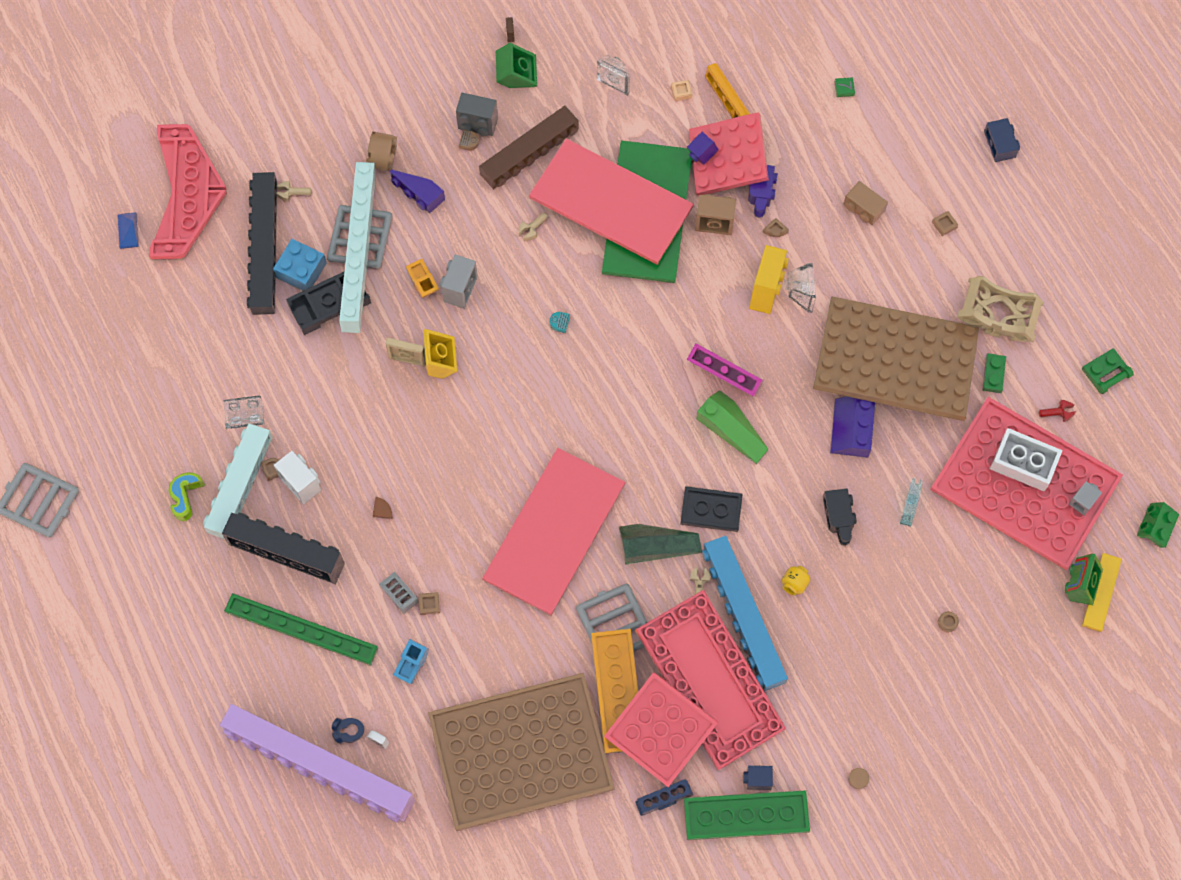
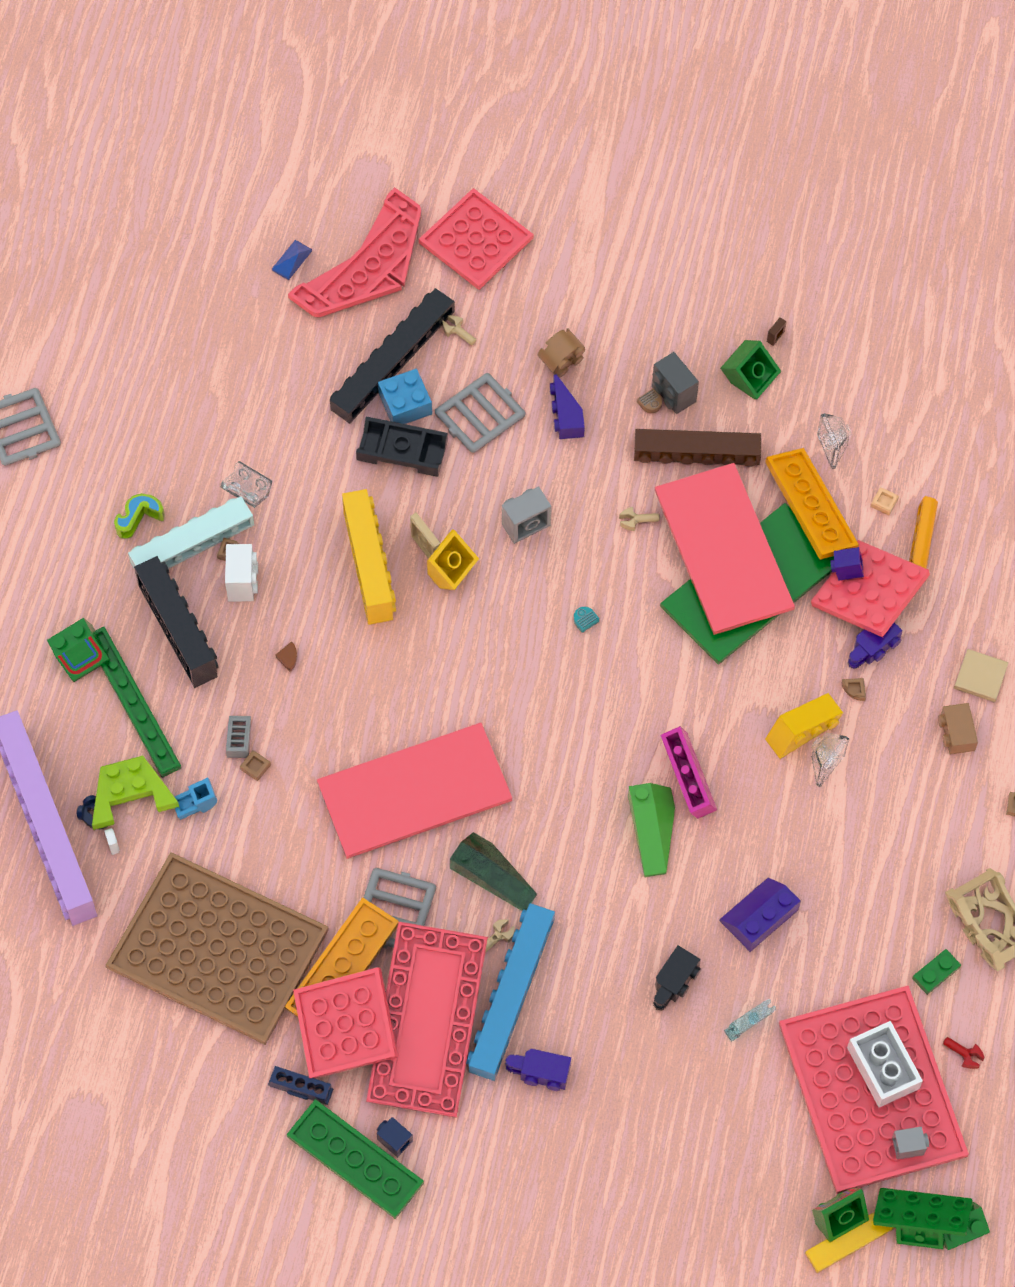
camera: 40 degrees right, 5 degrees down
light aqua brick [339,162,376,333] -> none
light orange brick [405,259,439,298] -> none
black tile [680,486,743,532] -> none
medium nougat brick [695,194,736,235] -> none
yellow head [781,566,811,596] -> none
medium nougat plate [813,296,979,421] -> none
medium nougat tile [848,768,870,789] -> none
medium nougat tile [938,611,959,632] -> none
none -> green slope [47,618,110,682]
none -> lime wing [92,755,179,830]
none -> yellow brick [342,489,396,625]
none -> coral plate [419,188,534,290]
none -> dark purple hinge [505,1049,572,1091]
none -> light orange plate [765,448,859,560]
none -> green bracket [873,1188,973,1249]
none -> tan tile [954,649,1009,702]

